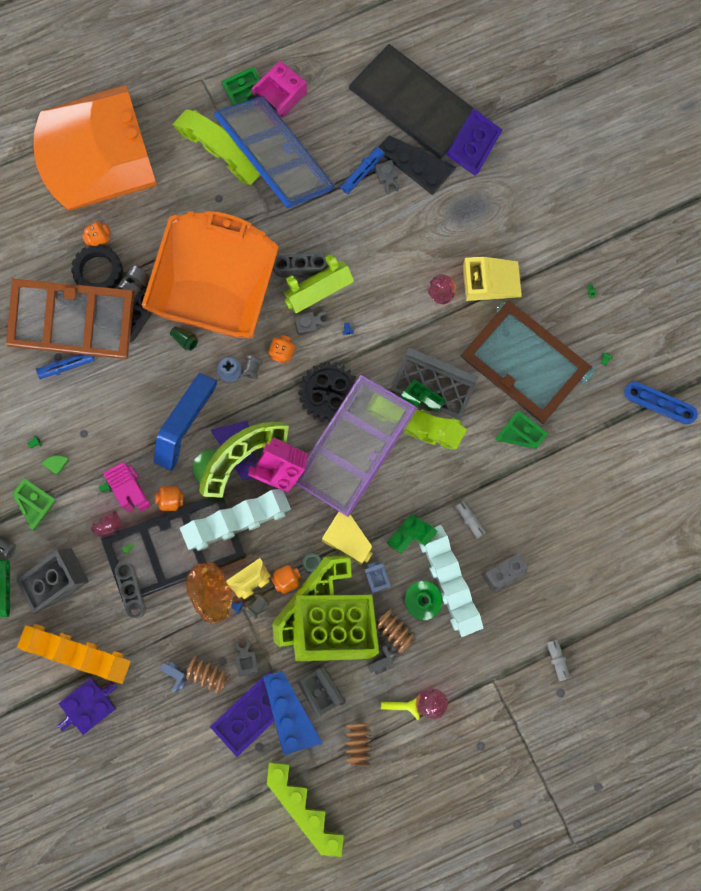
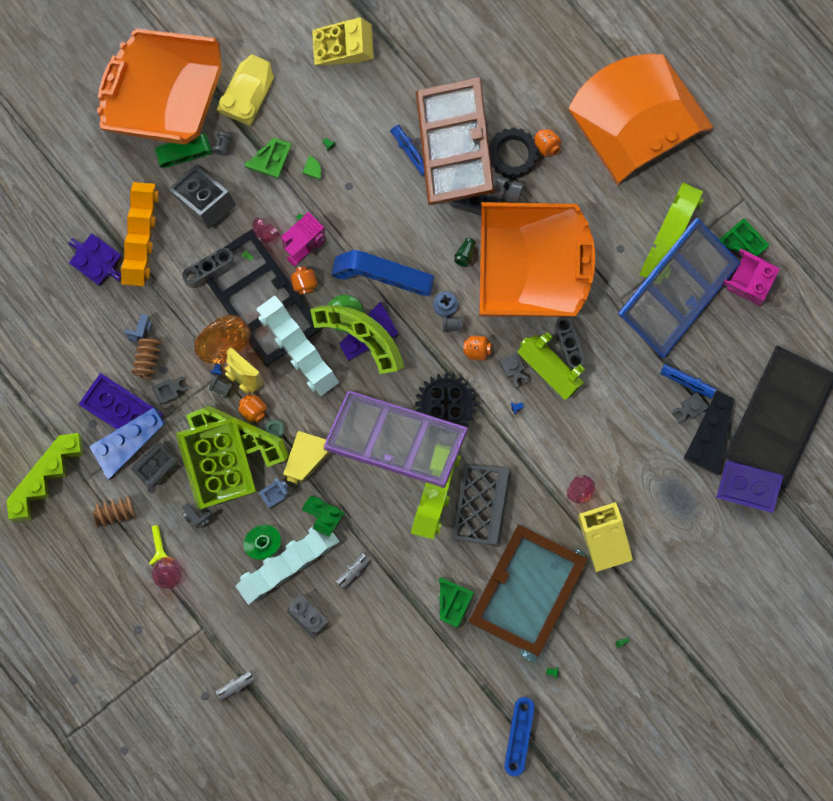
camera: 80 degrees right, 0 degrees up
dark pink piece [248,437,308,493] -> none
medium nougat piece [376,609,416,654] -> none
green plate [400,379,446,412] -> none

